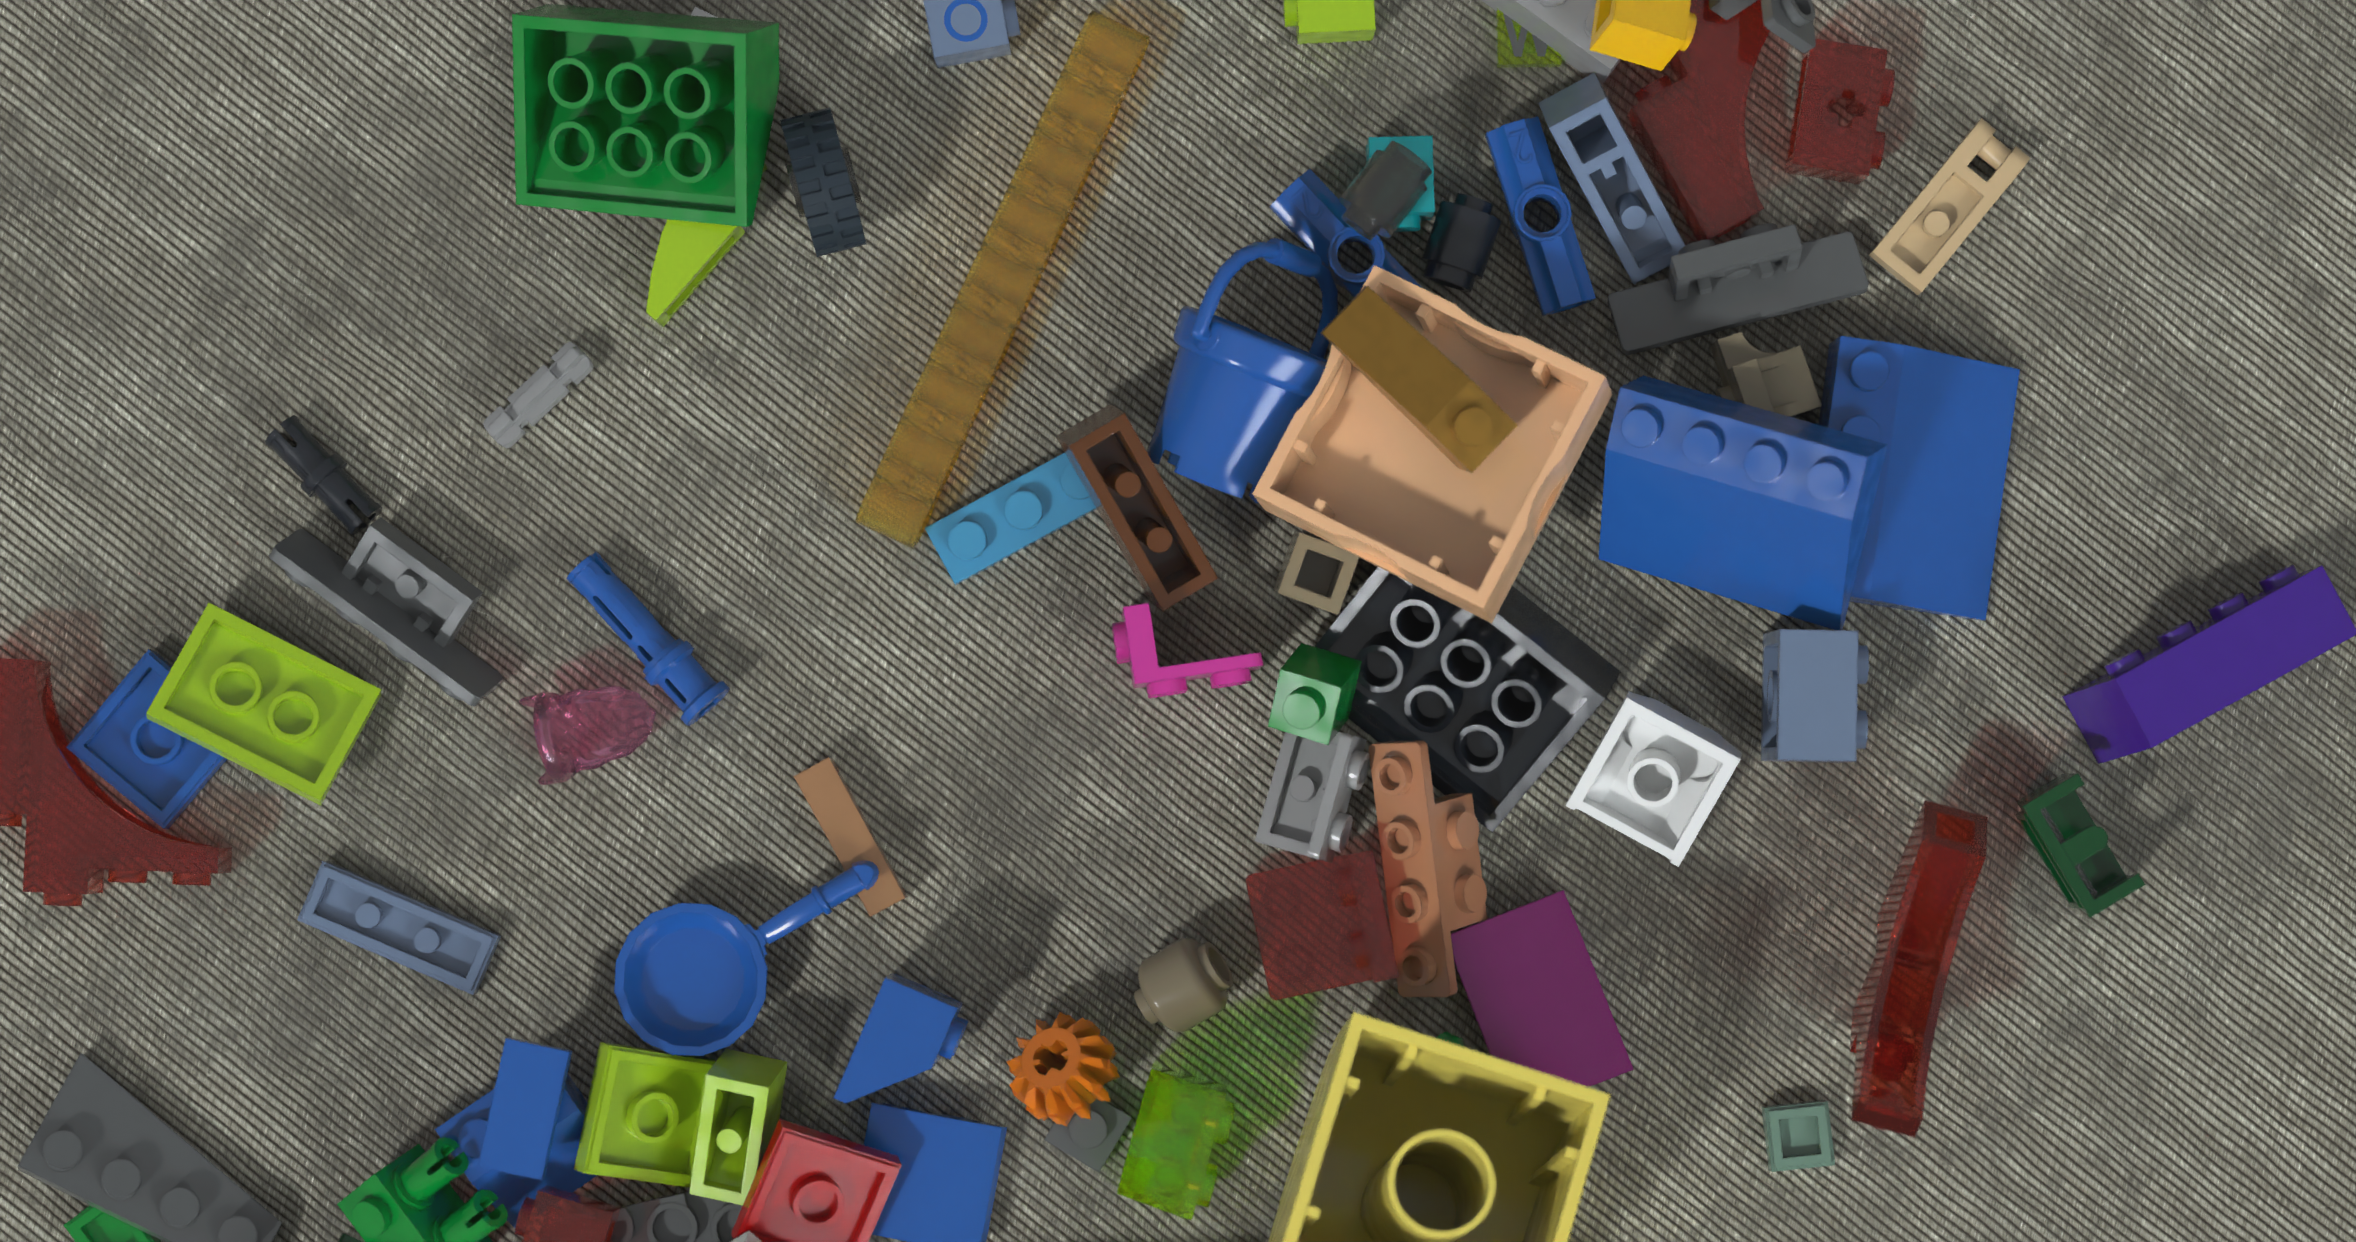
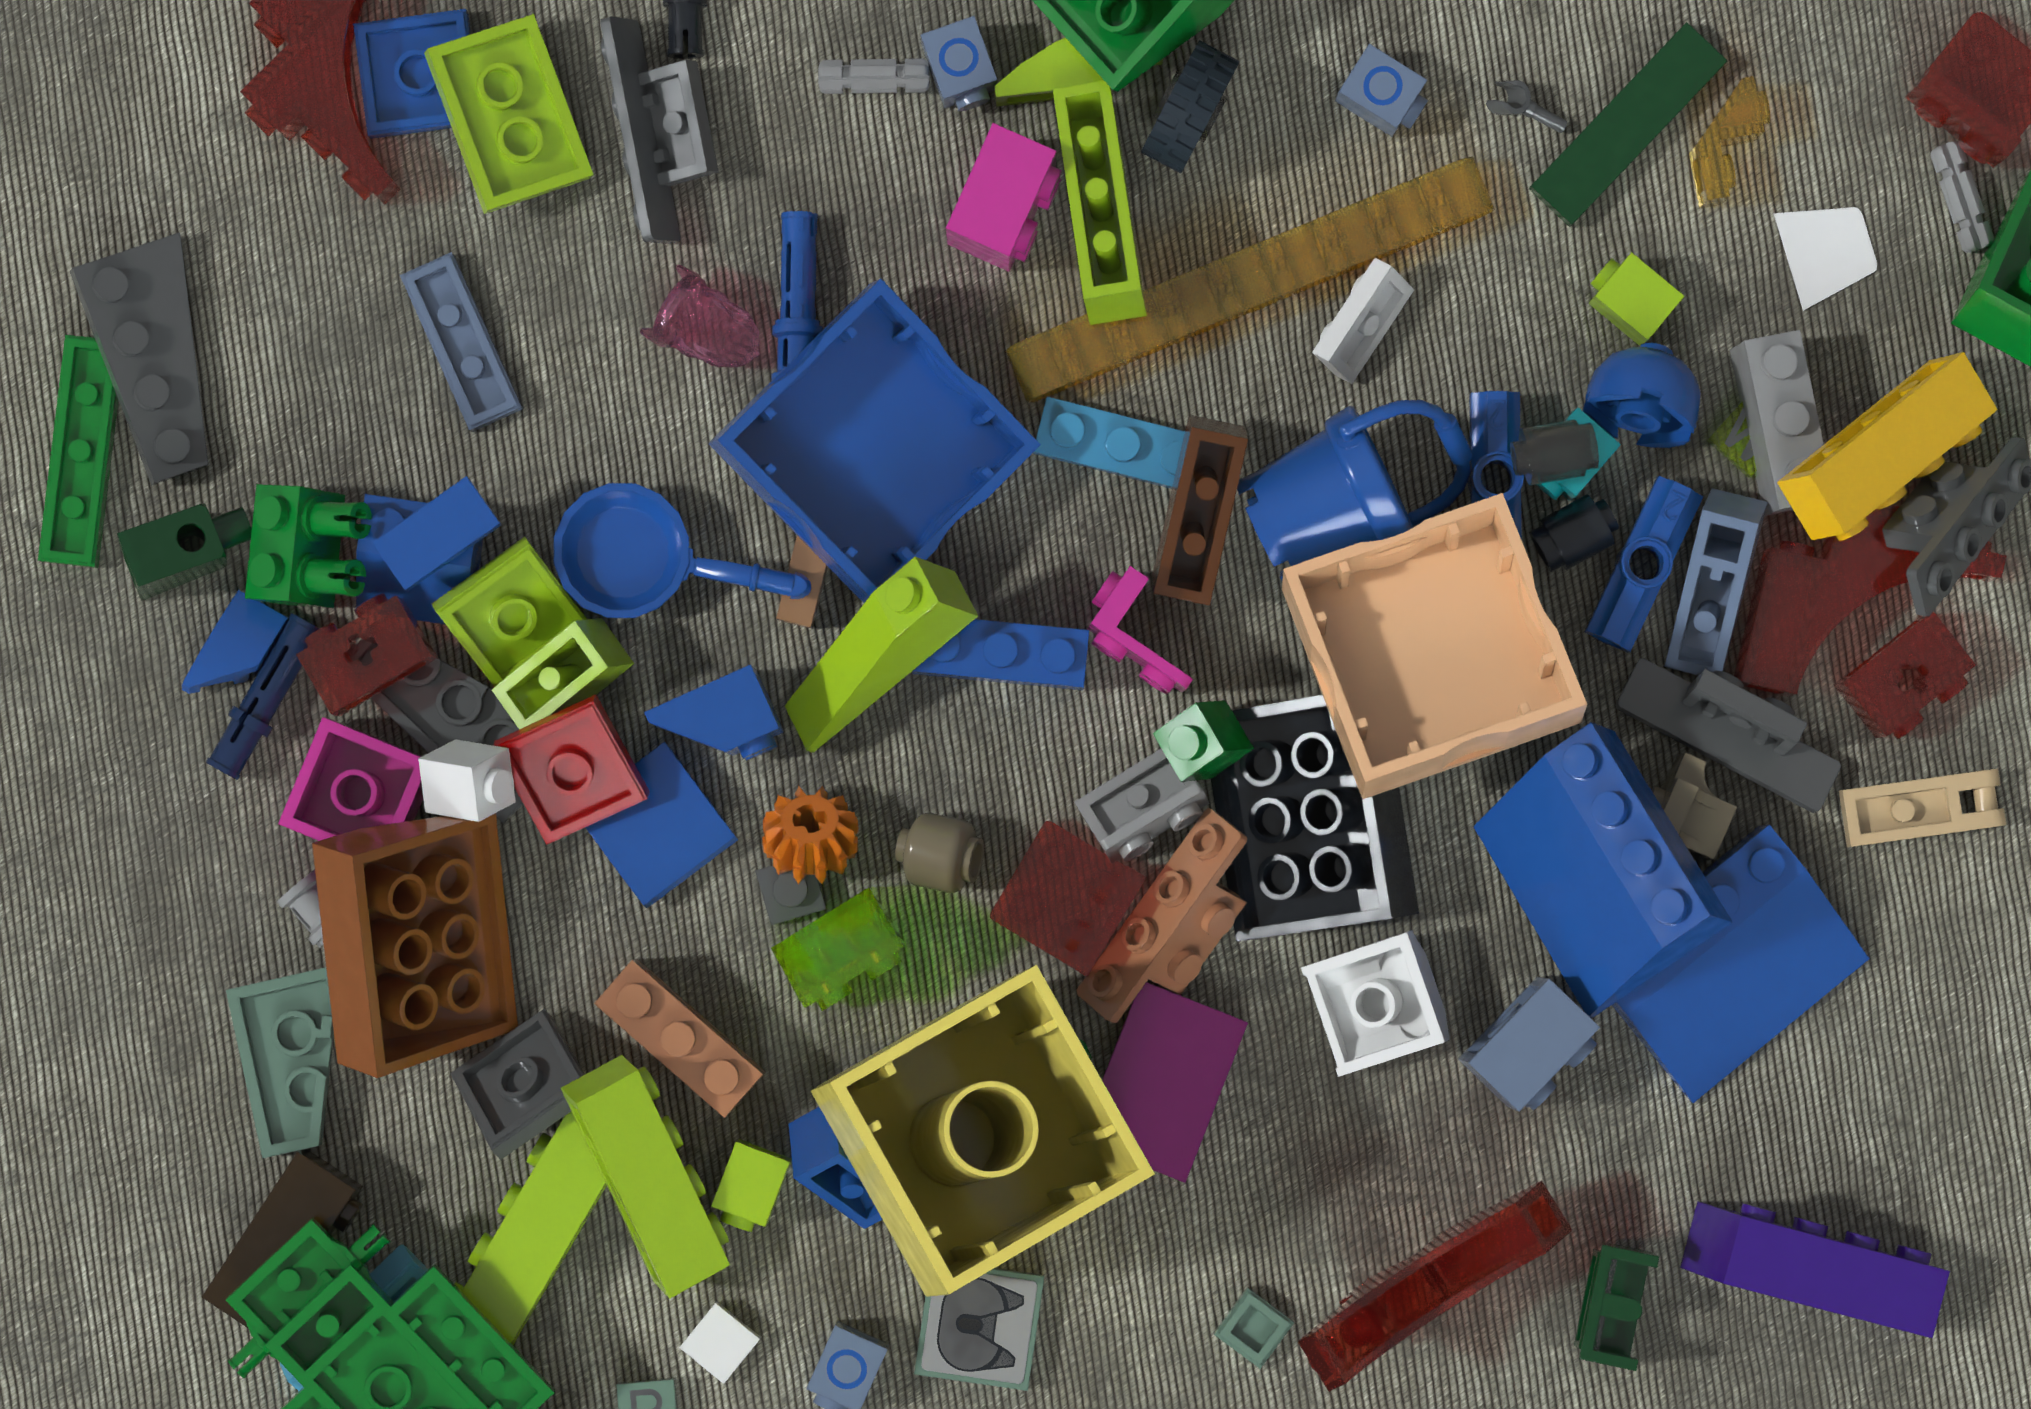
camera: 45 degrees right, 0 degrees up
dark tan brick [1273,531,1359,615] -> none
pearl gold slope [1321,286,1518,473] -> none
none -> blue tile [708,278,1041,603]
none -> lime slope [785,556,978,753]
none -> blue brick [912,619,1089,690]
none -> sand blue brick [920,16,997,111]
none -> dark pink brick [946,123,1062,272]
none -> lime brick [1053,80,1147,325]
none -> white plate [1312,258,1414,384]
none -> blue cylinder [1583,343,1700,448]

